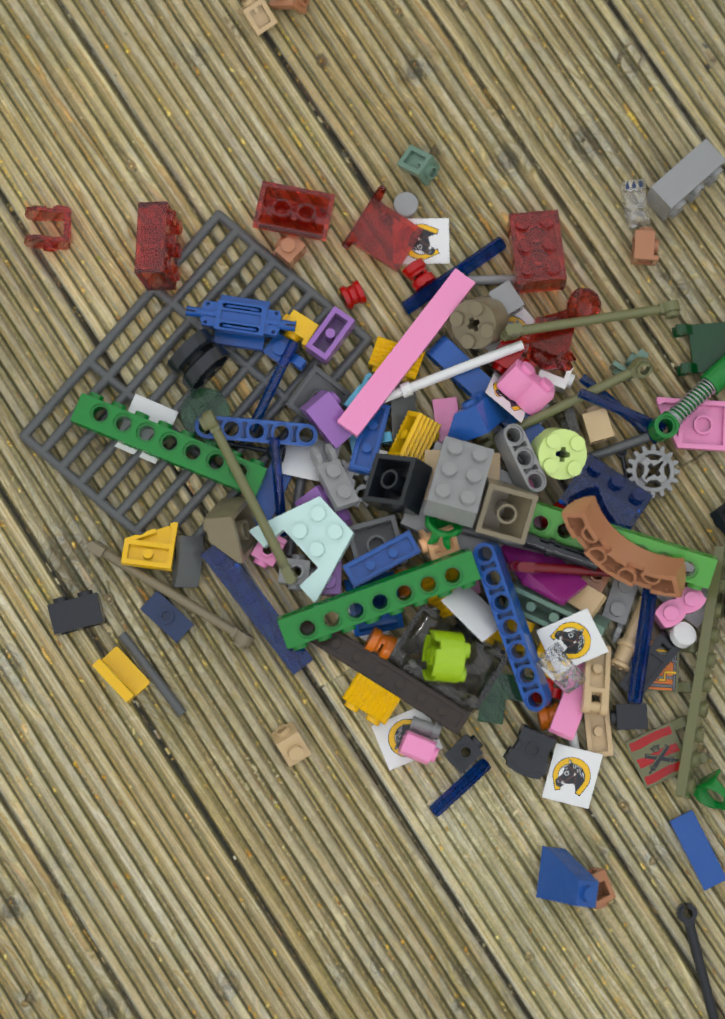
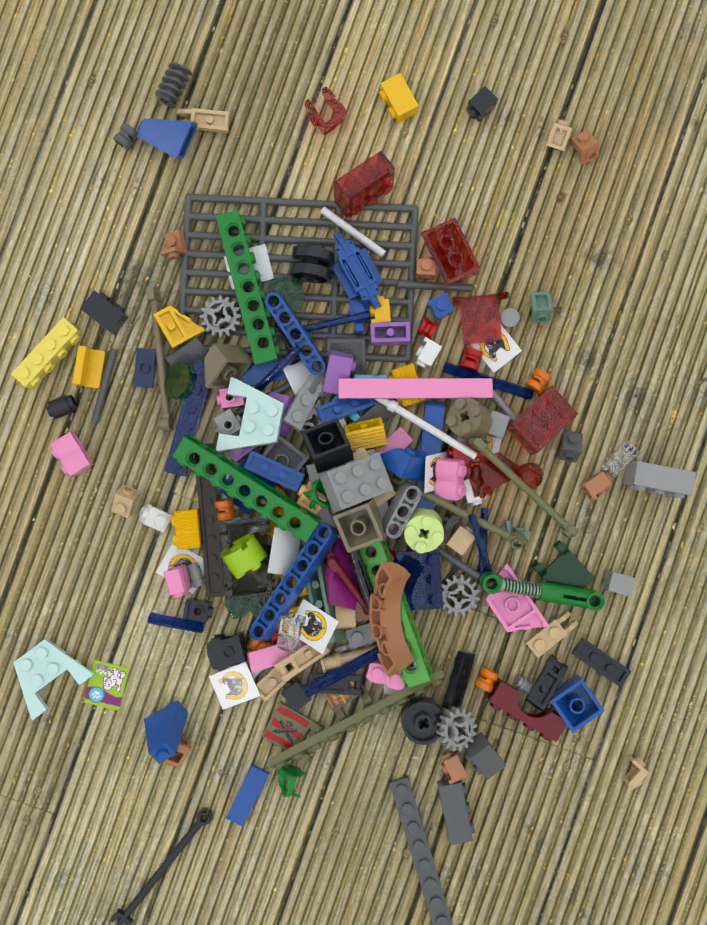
camera: 55 degrees right, 5 degrees up
olive hinge [198,409,298,584] -> none
white tile [670,622,696,648] -> none
none -> light yellow brick [11,317,84,389]
none -> light aqua wing [13,638,95,720]
none -> black brick [46,395,77,419]
none -> bright pink brick [51,432,94,477]
none -> sticker [84,659,129,711]
none -> white bracket [139,503,171,533]
none -> nougat bracket [160,230,187,260]
none -> clear green tile [164,362,195,400]
none -> light grey gear [199,295,242,338]
none -> white bar [320,207,386,257]
none -> yellow brick [379,73,419,124]
none -> dark grey bar [397,280,473,292]
none -> white brick [415,337,442,369]
none -> blue brick [427,293,455,322]
none -> black brick [466,86,498,122]
none -> orange wheel [525,368,552,394]
none -> dark grey bracket [558,430,583,462]

